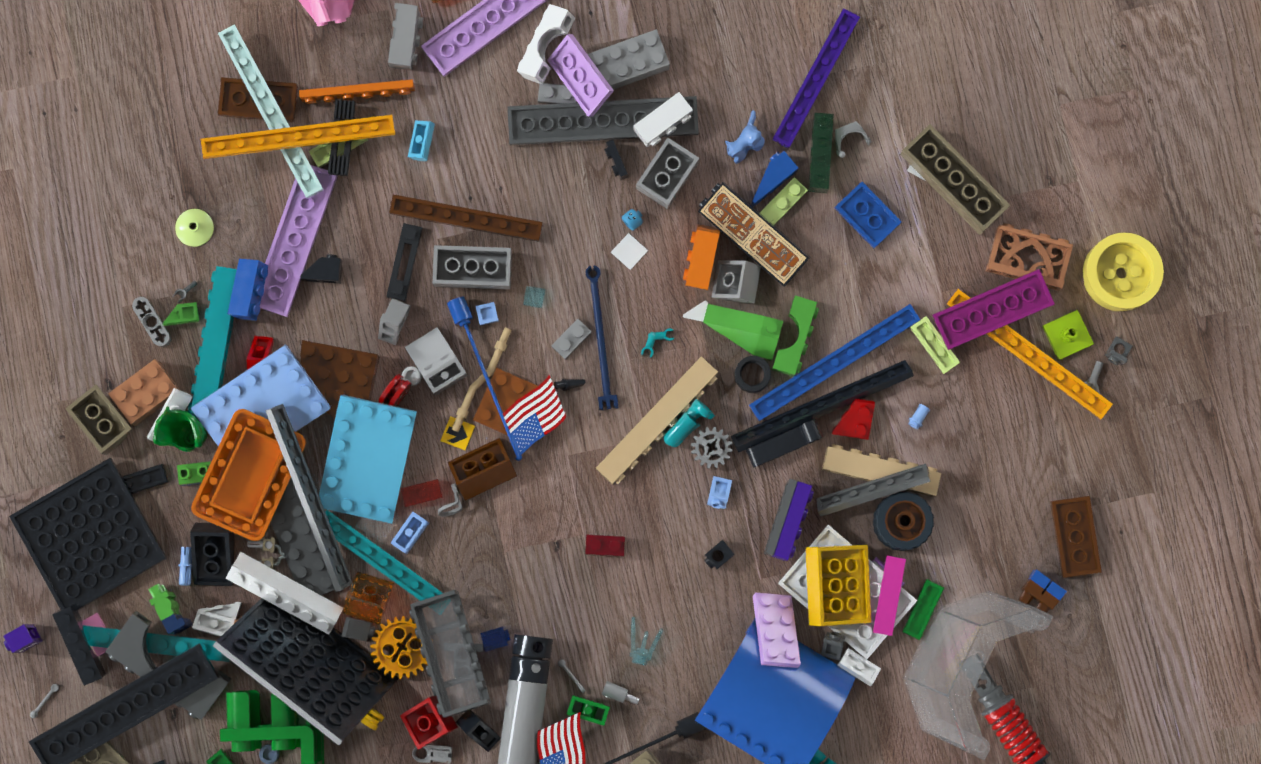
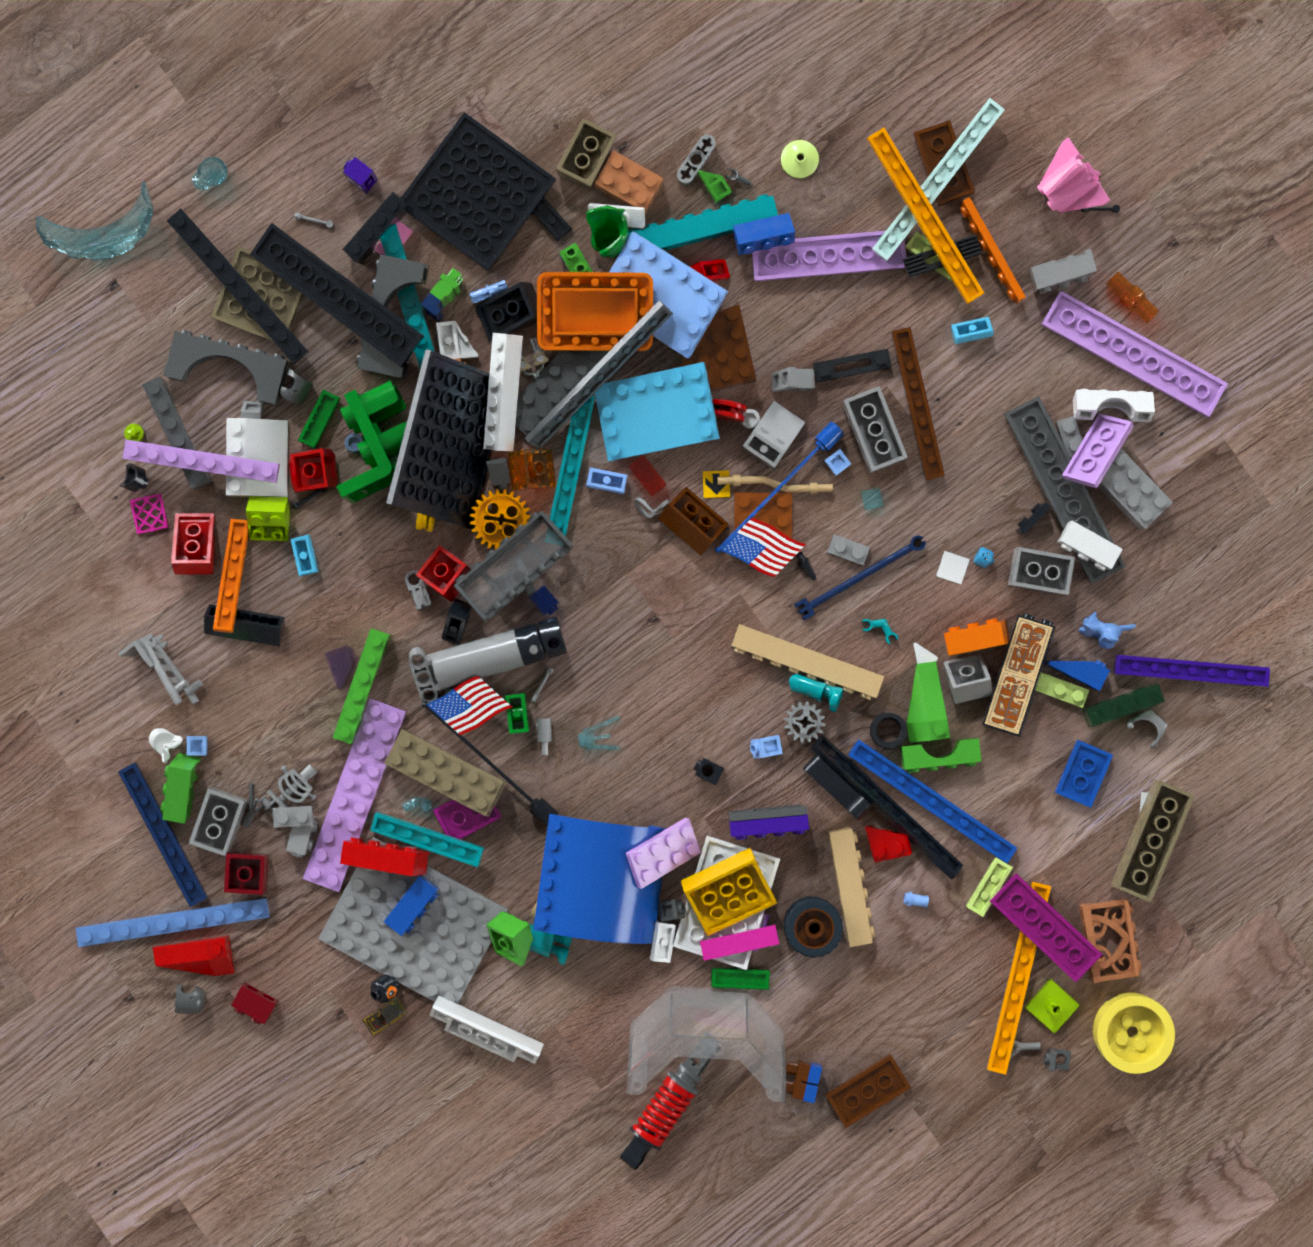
camera: 65 degrees right, 5 degrees up
black slope [300,254,342,284] -> none
dark red brick [585,535,625,557] -> none
dark grey plate [816,463,931,517] -> none

